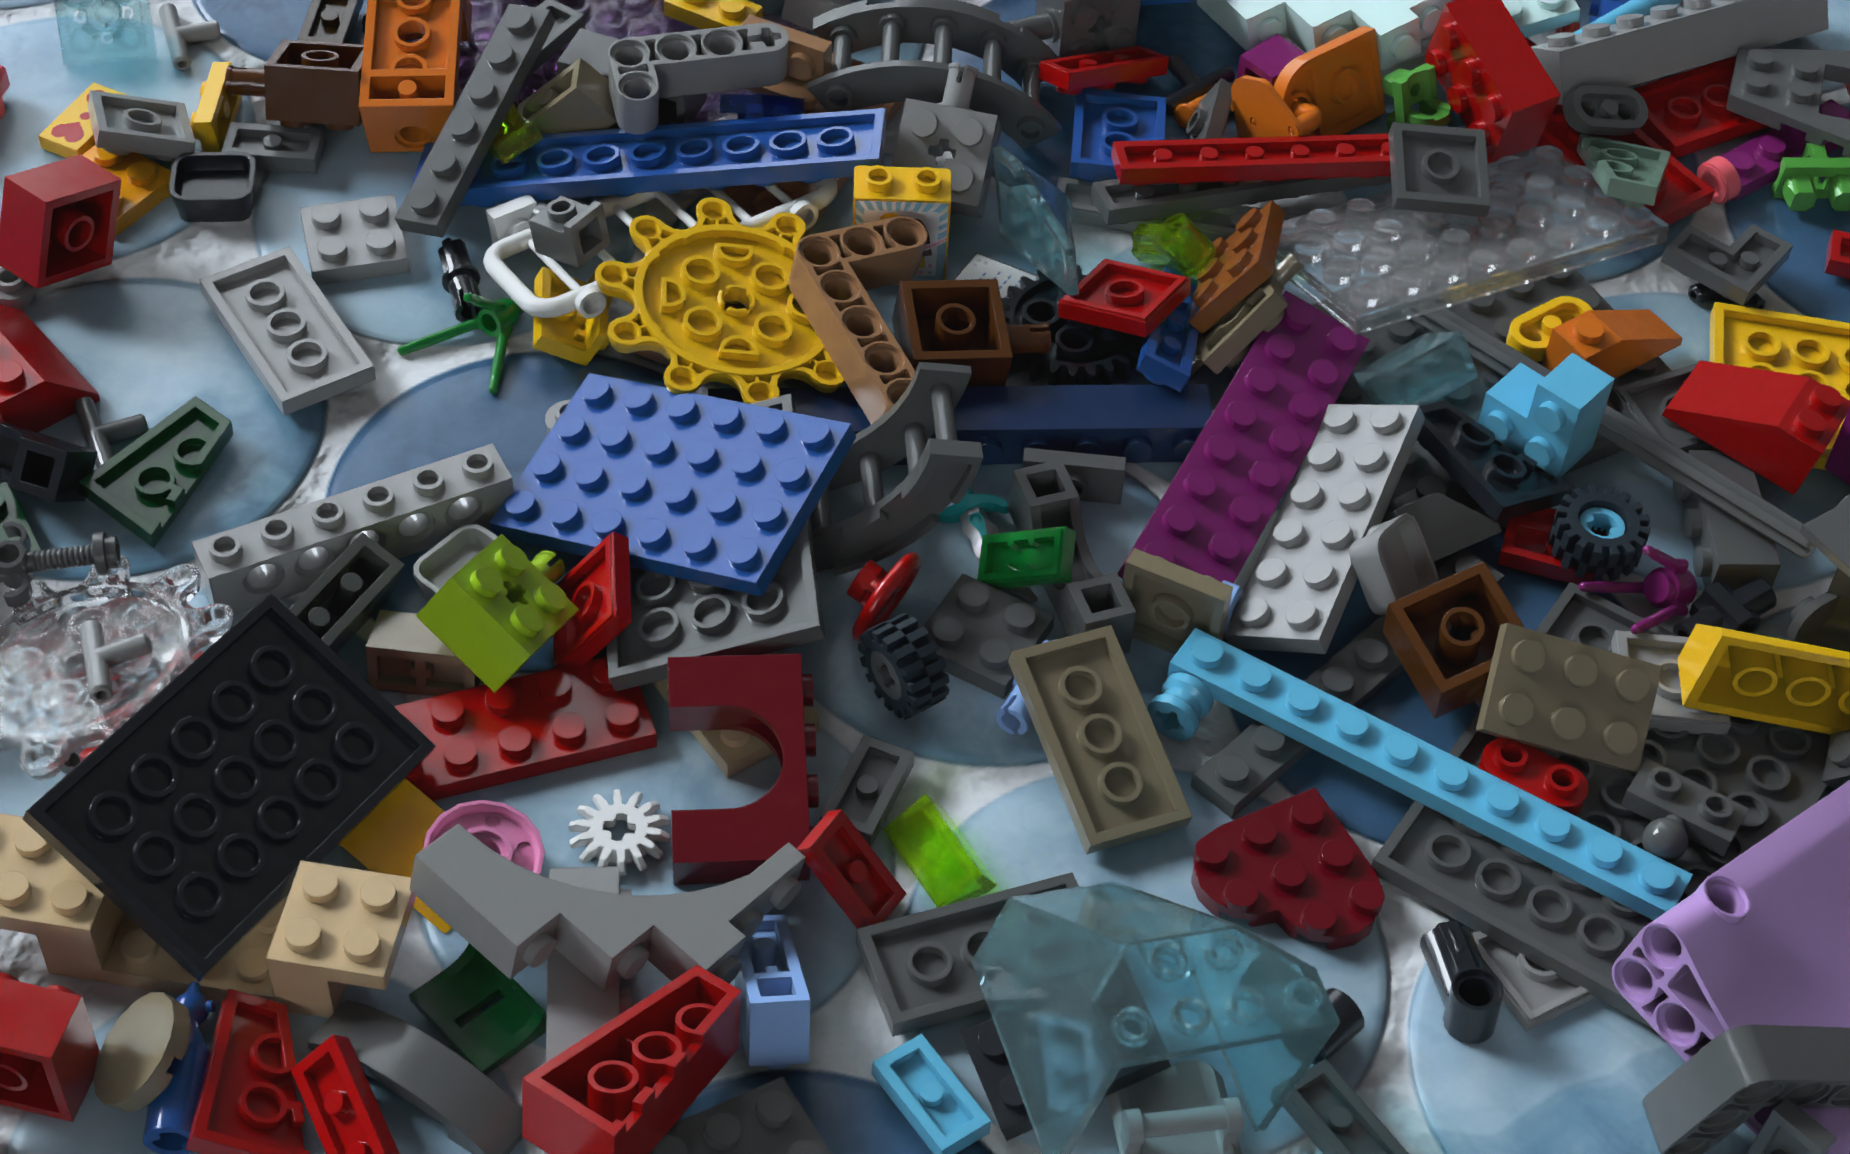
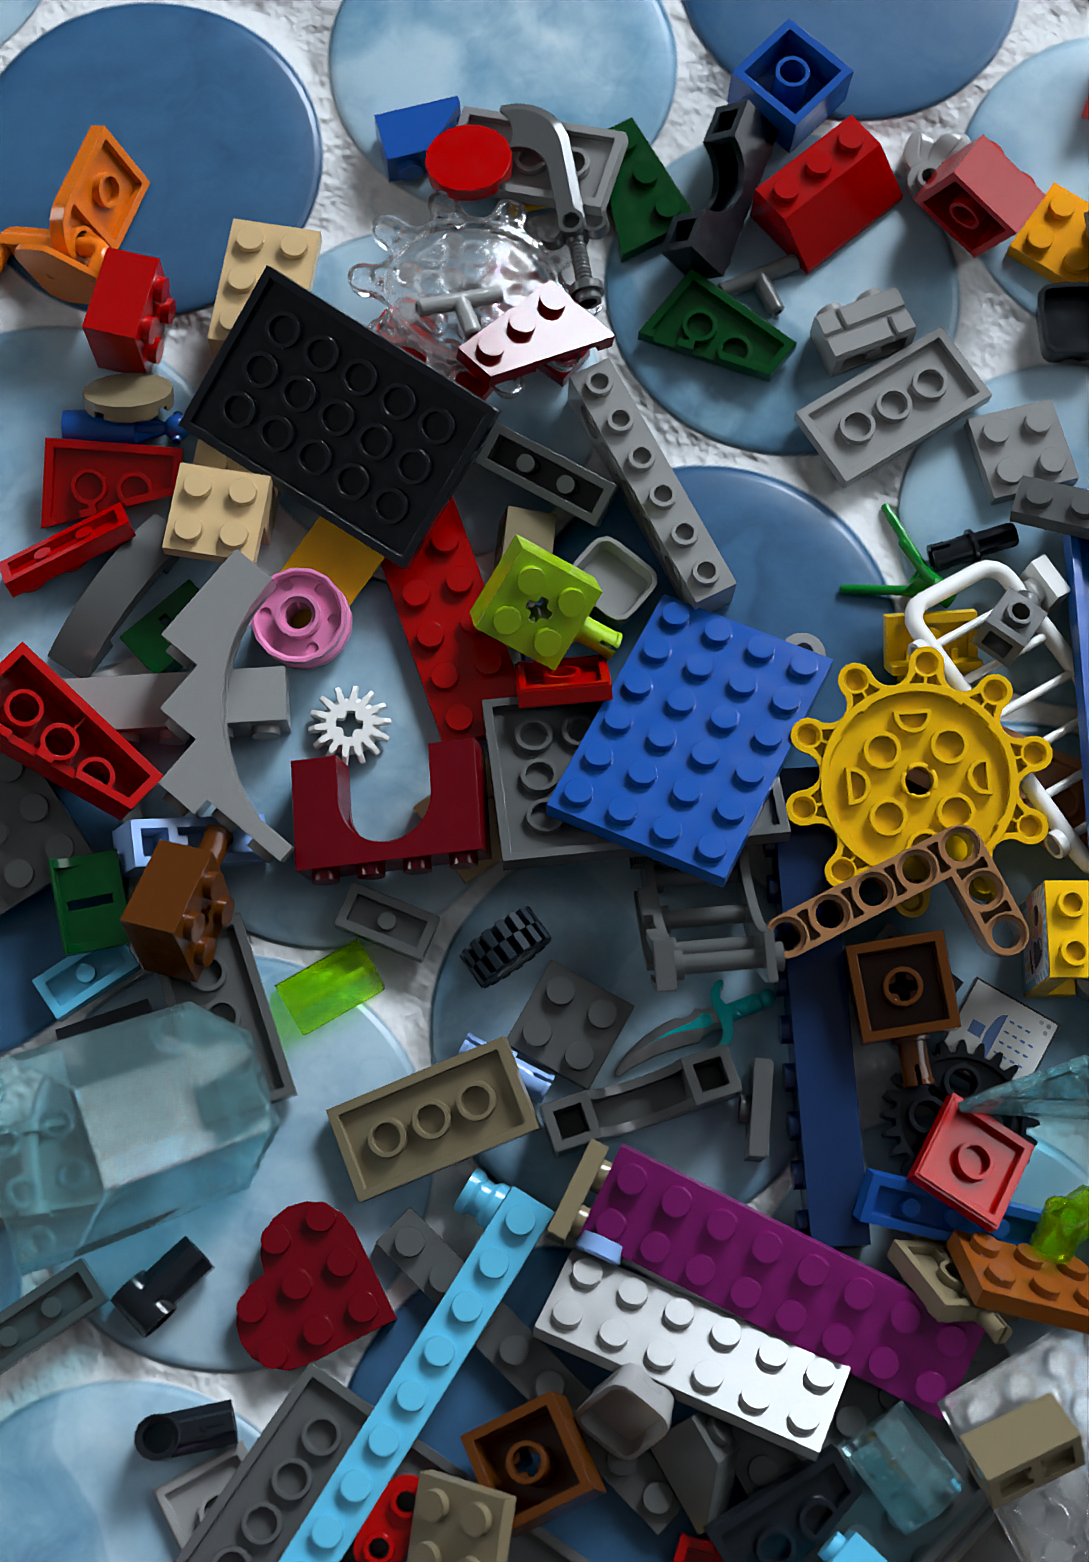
camera: 90 degrees right, 25 degrees up
red plate [797,809,907,929] -> none
red piece [846,552,922,642] -> none
green plate [977,526,1076,589] -> none
none -> dark green piece [47,849,131,956]
none -> reddish brown brick [120,824,235,983]
none -> wing [456,279,616,387]
none -> light grey brick [810,287,917,377]
none -> dark tan hinge [959,1392,1086,1510]

